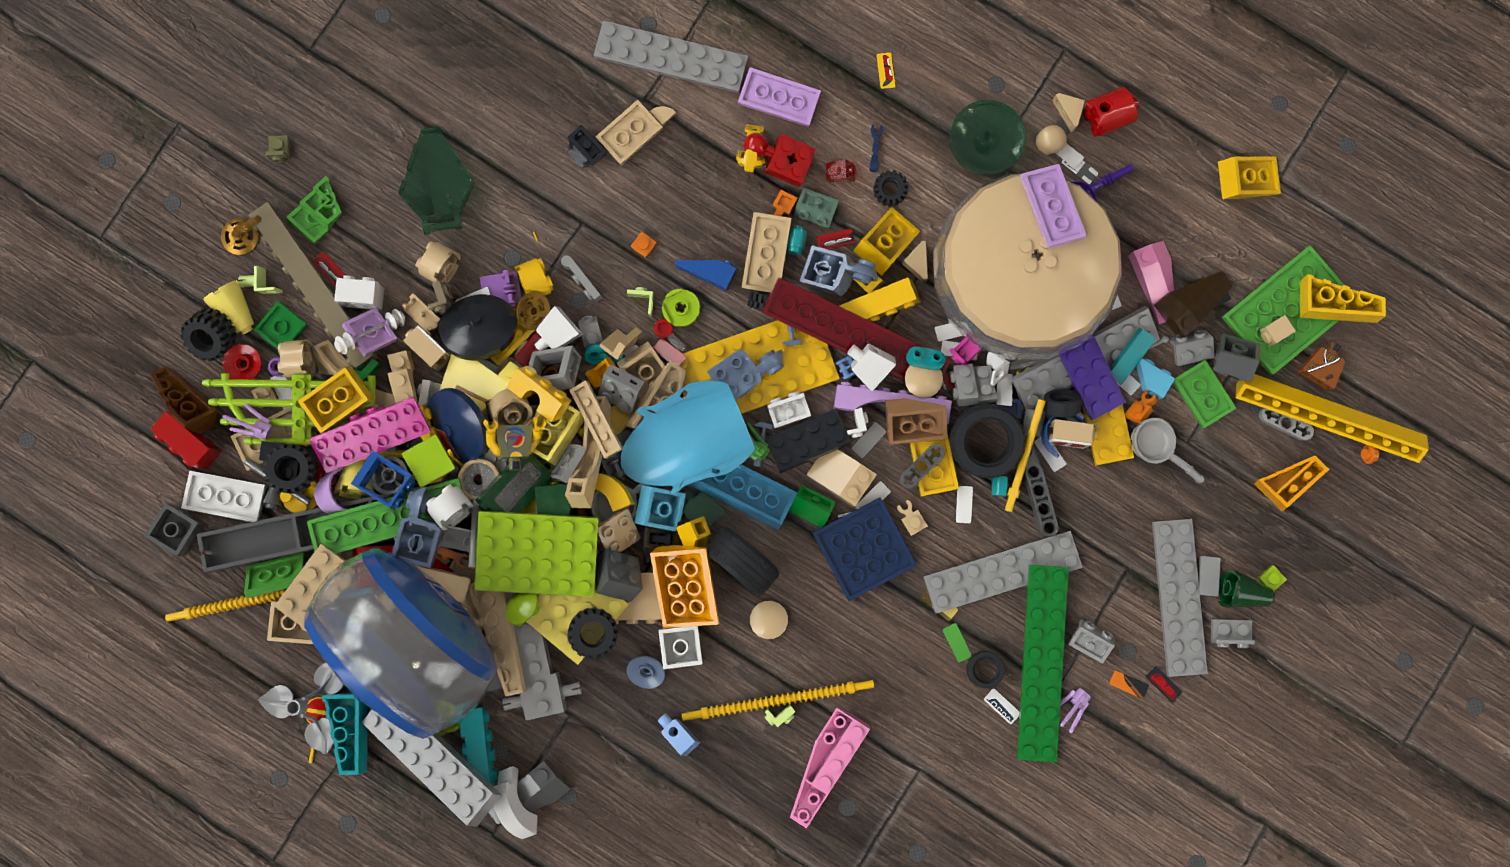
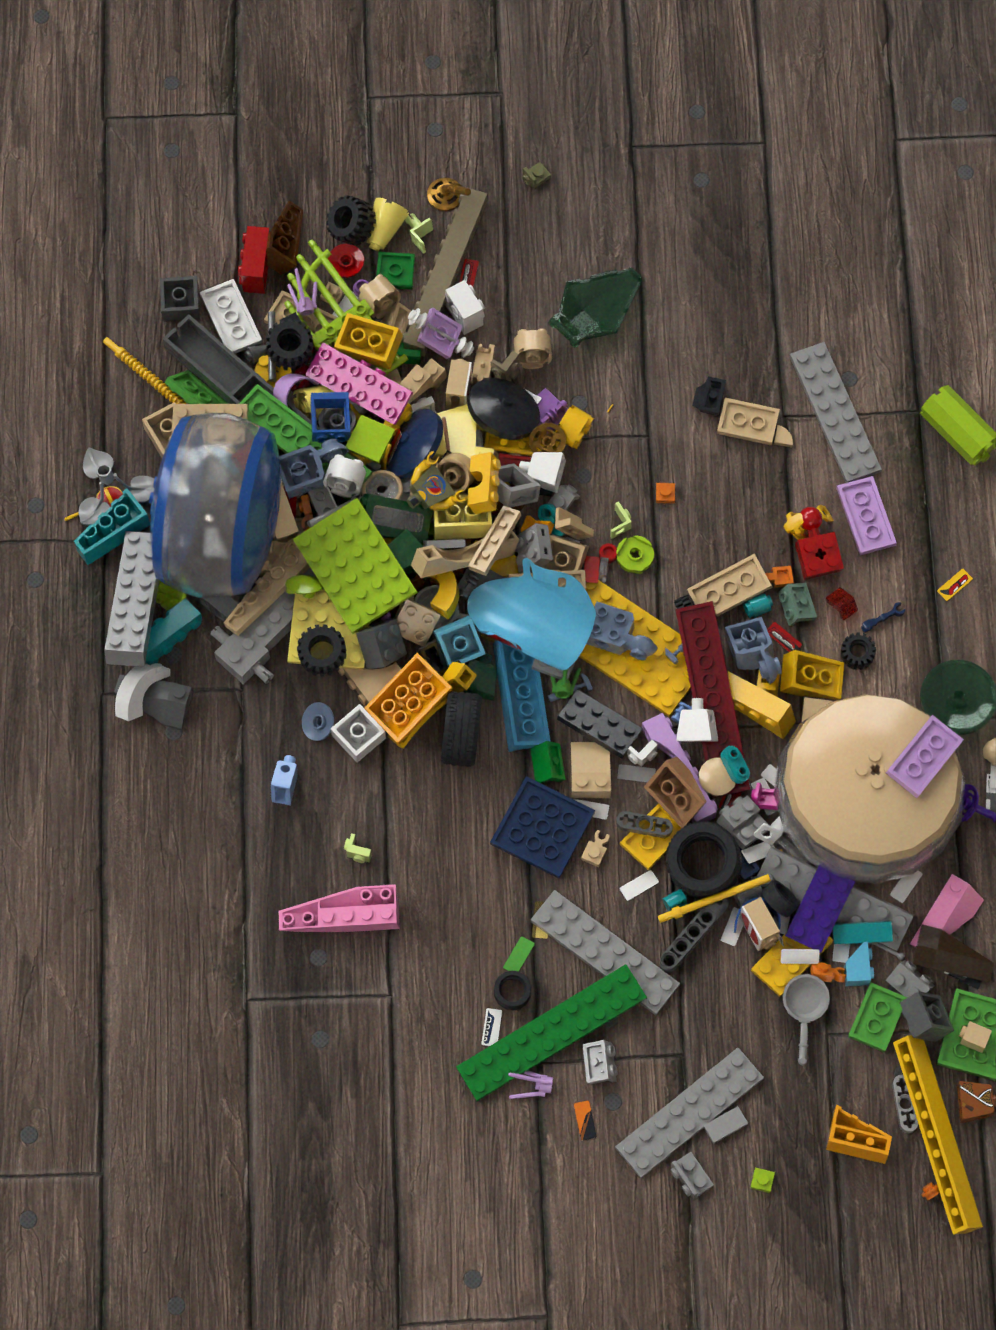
camera: 55 degrees right, 15 degrees down
bright green slope [286,176,341,245] -> none
light grey plate [561,256,602,303] -> none
blue slope [675,260,736,292] -> none
yellow hose [682,680,874,721] -> none
tan dish [750,601,788,639] -> none
white bracket [767,391,811,428] -> none
sticker [1146,666,1182,703] -> none
dark green cone [1218,569,1275,608] -> none
none -> white sticker [781,949,819,964]

